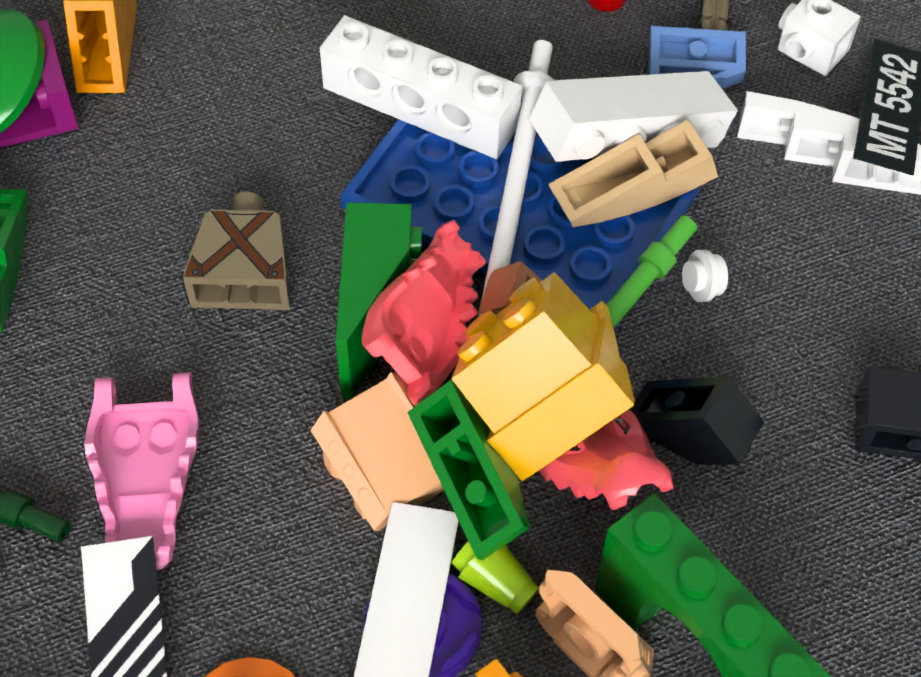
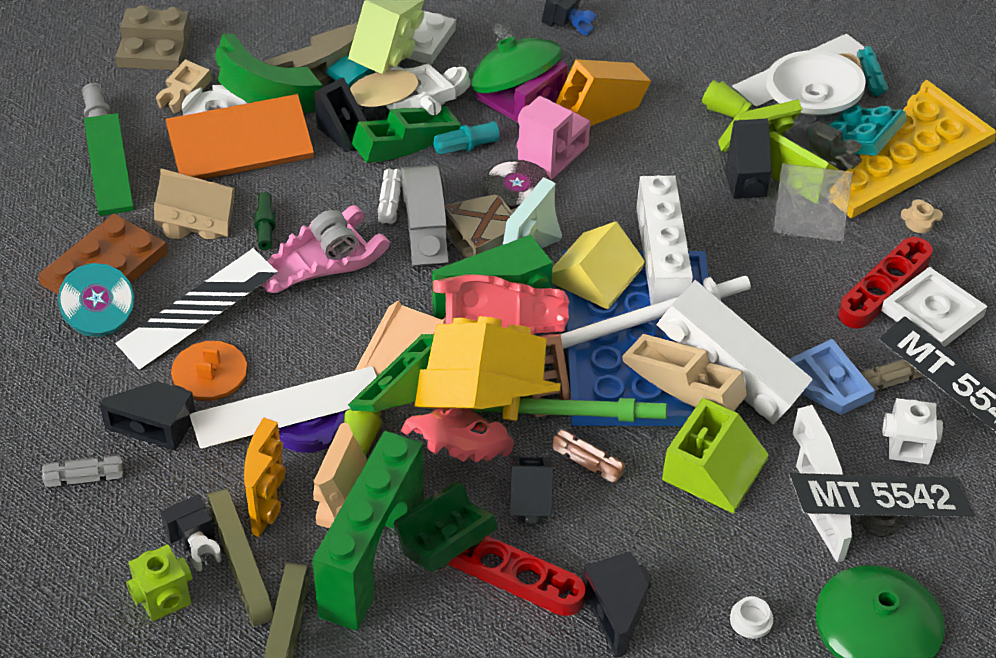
camera: 60 degrees right, 10 degrees down
white plate [682,249,728,302] -> none
none -> light grey wheel [311,210,358,260]
none -> white axle [377,168,402,224]
none -> dark green bracket [393,481,498,572]
none -> light grey arch [401,165,448,267]
none -> teal axle [433,121,500,155]
none -> red beam [448,536,586,616]
none -> clear smoke tile [483,160,550,210]
none -> light aqua plate [503,177,562,248]
none -> bright pink brick [517,96,590,181]
none -> light yellow slope [552,221,645,310]
none -> nougat axle [552,429,625,483]
none -> lime slope [662,397,769,514]

